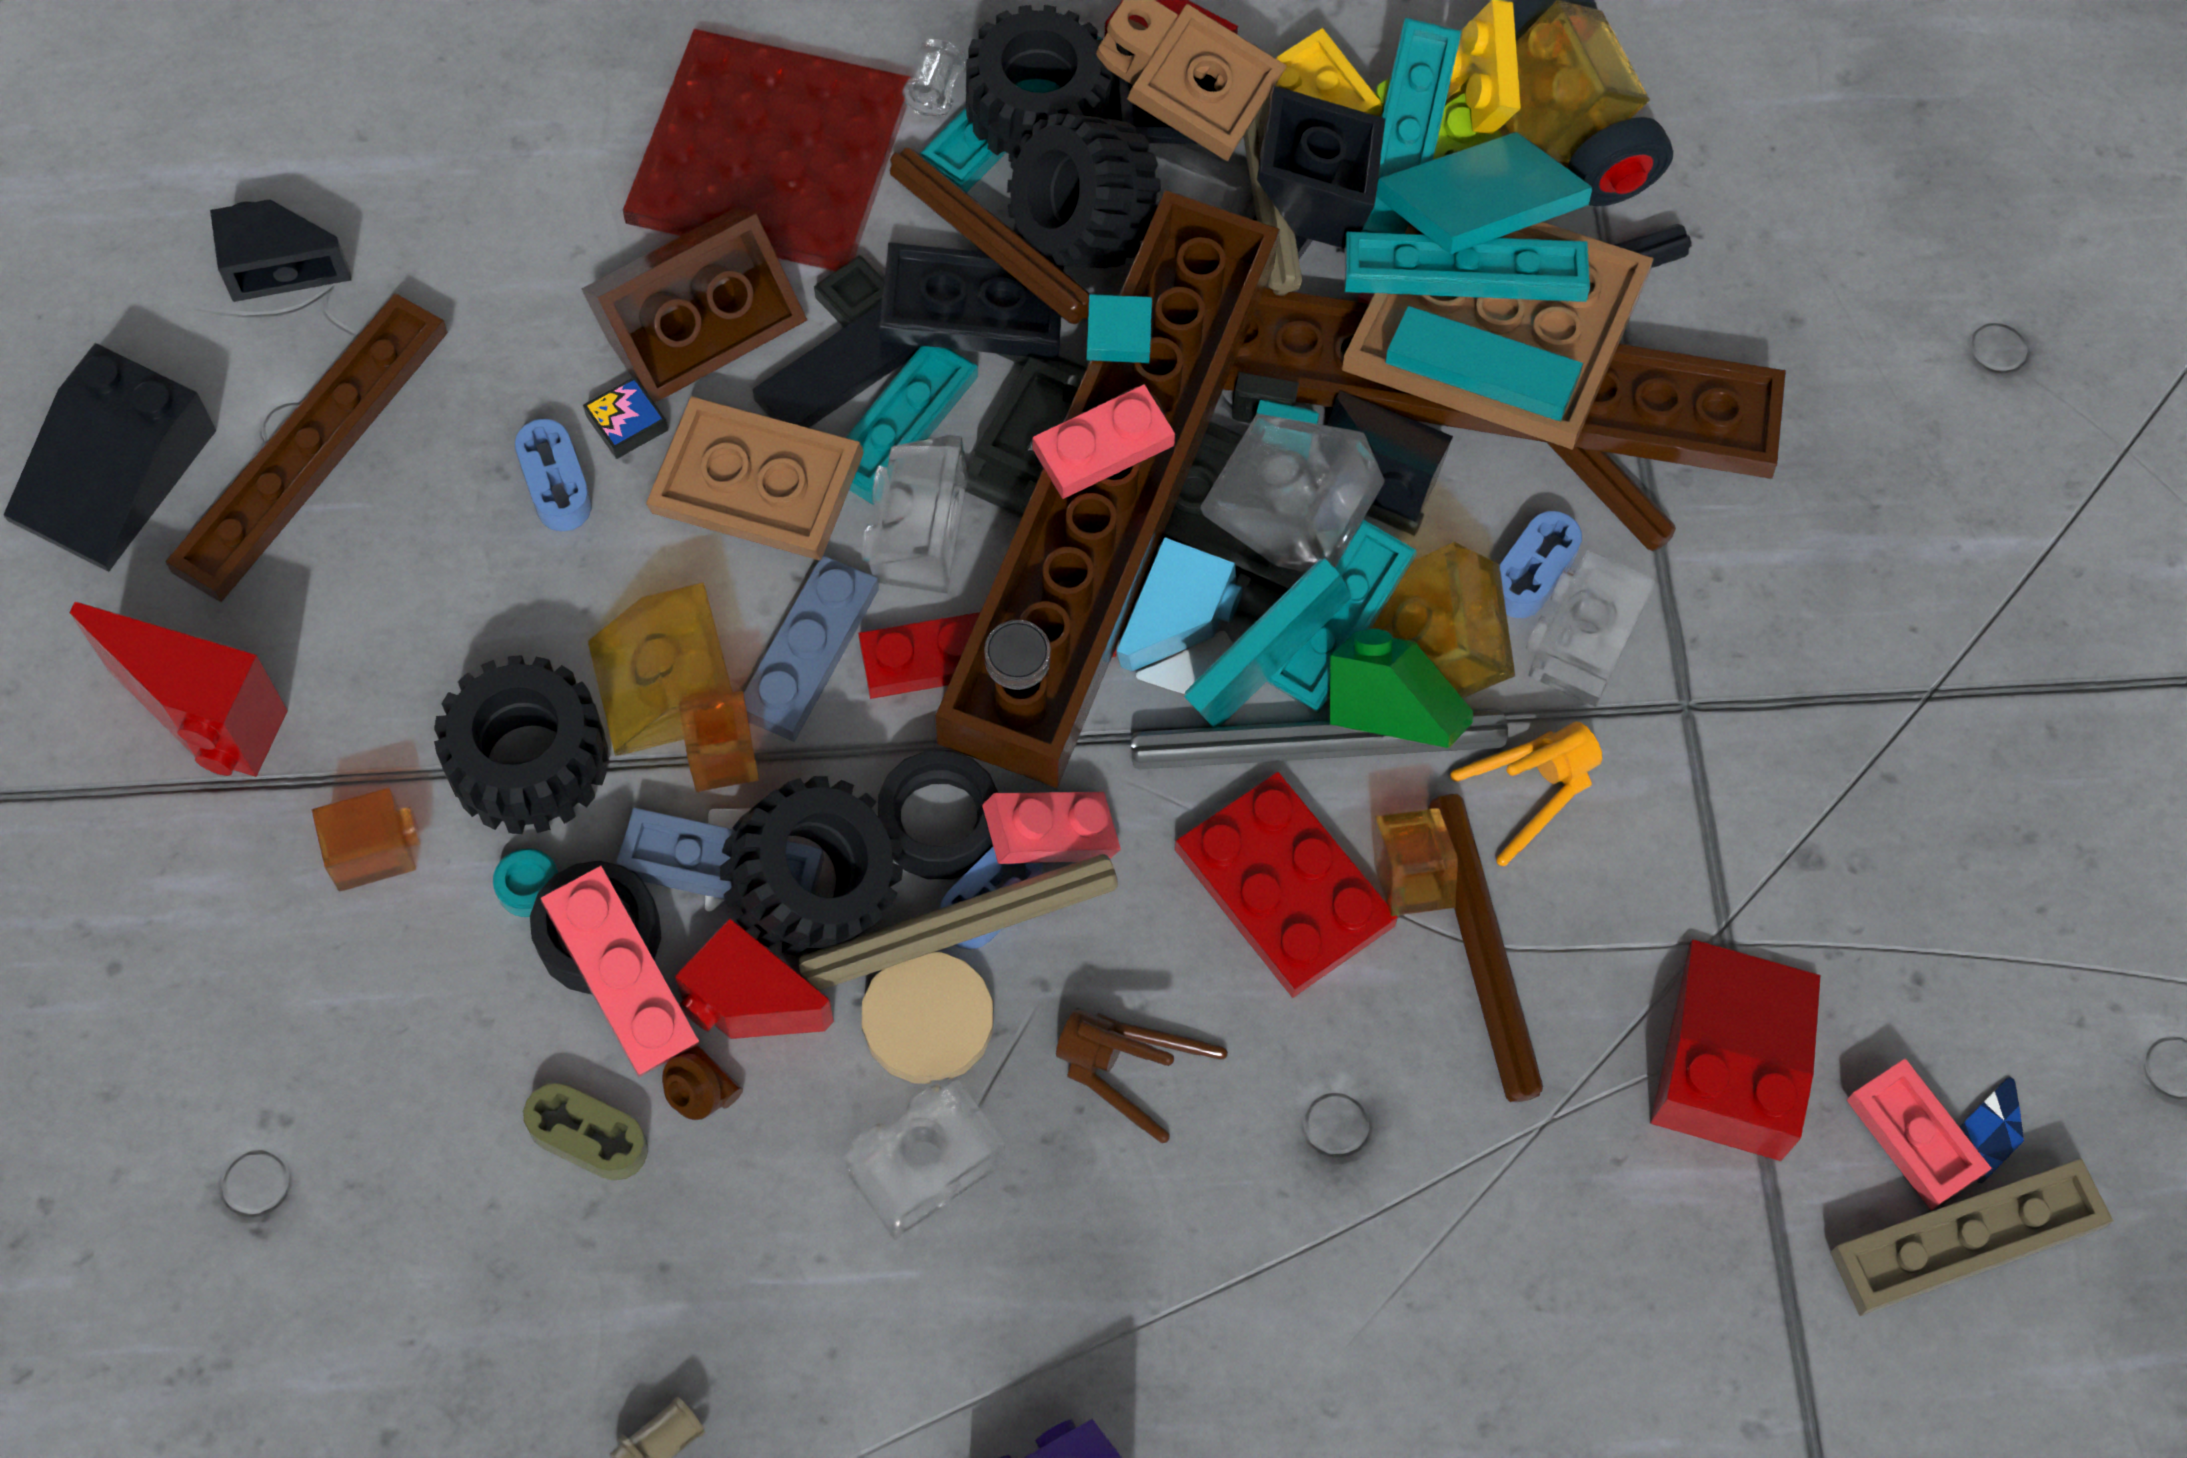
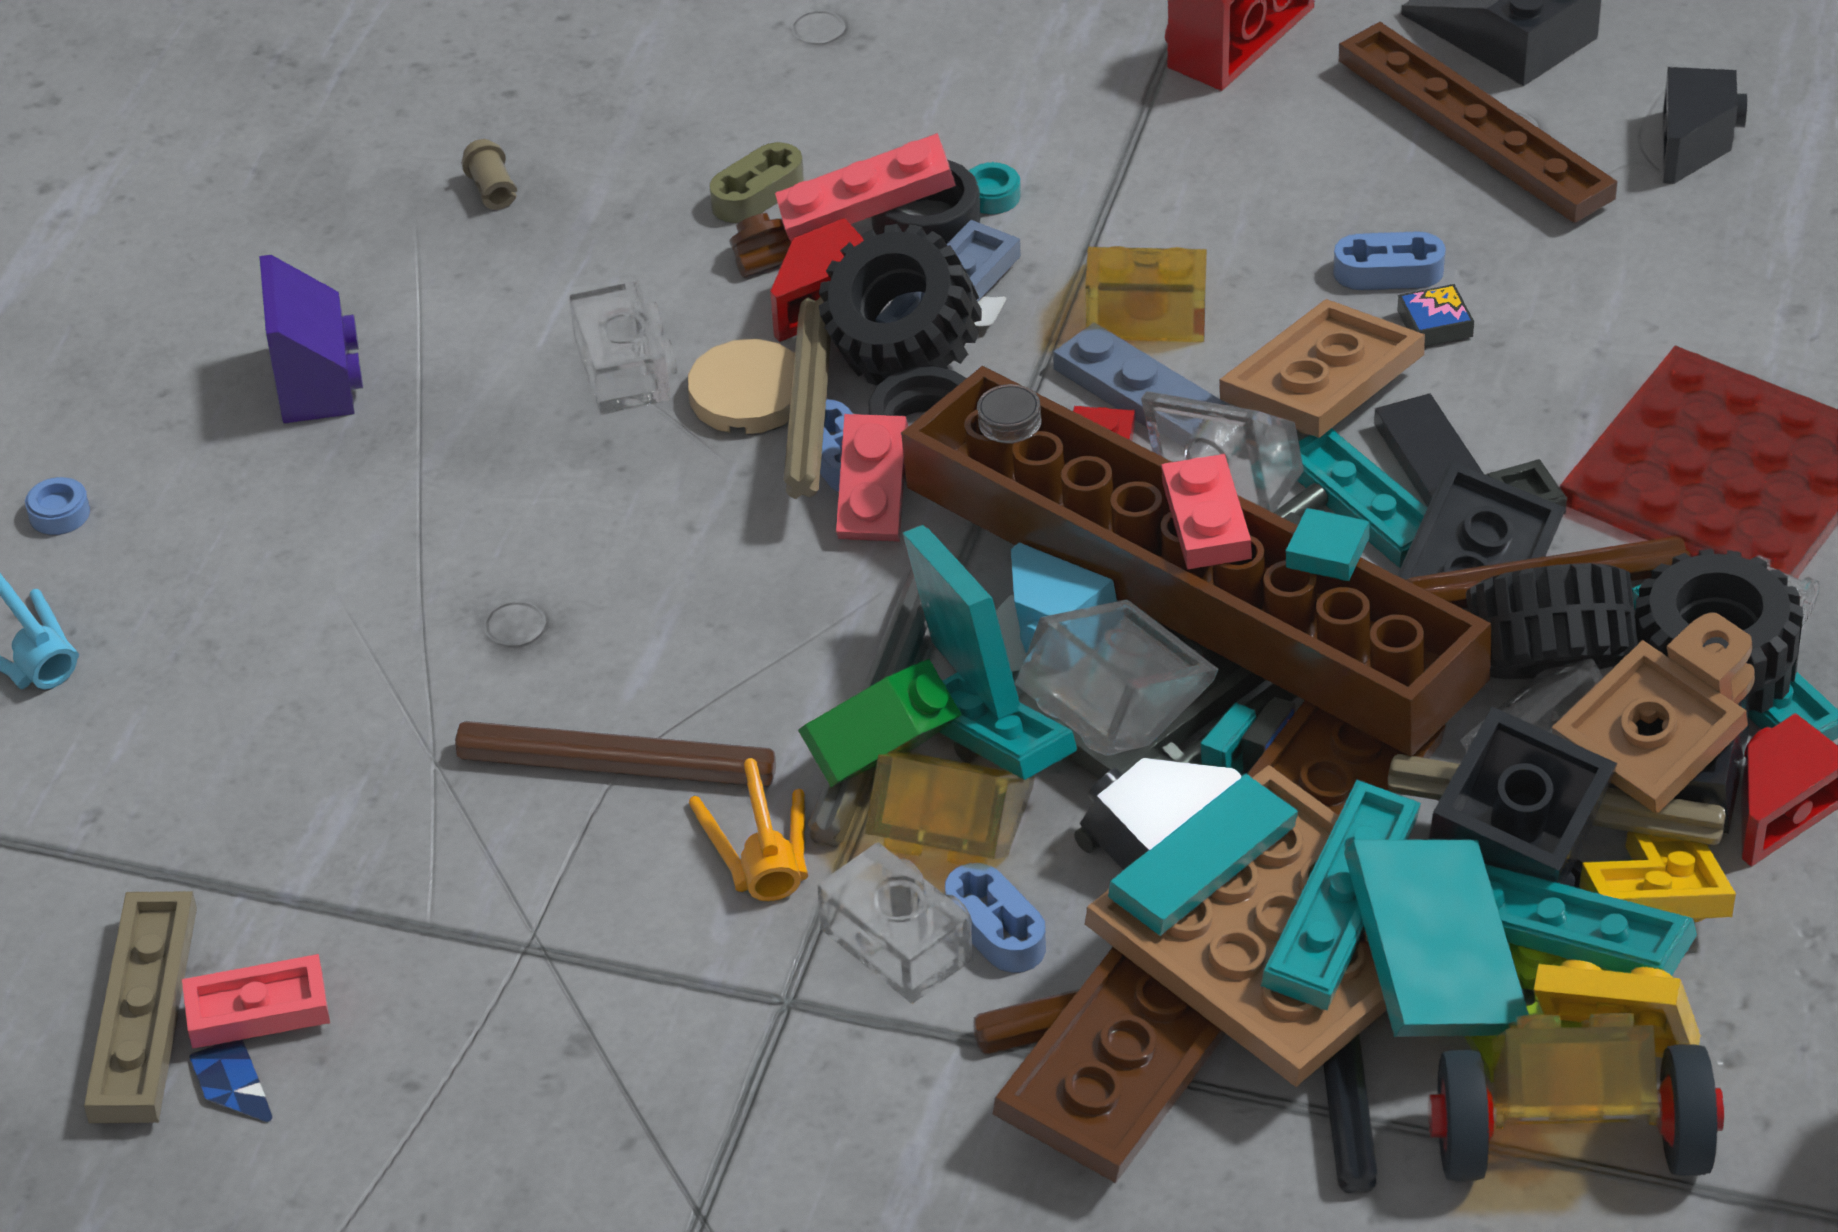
camera: 115 degrees right, 20 degrees down
clear orange brick [311,788,422,892] -> none
black tyre [434,655,609,834] -> none
reddish brown slope [581,207,808,403] -> none
clear orange brick [678,691,760,792] -> none
reddish brown plant [1056,1008,1228,1143] -> none
red plate [1175,772,1398,998] -> none
clear orange brick [1374,808,1458,916] -> none
red slope [1650,939,1821,1161] -> none

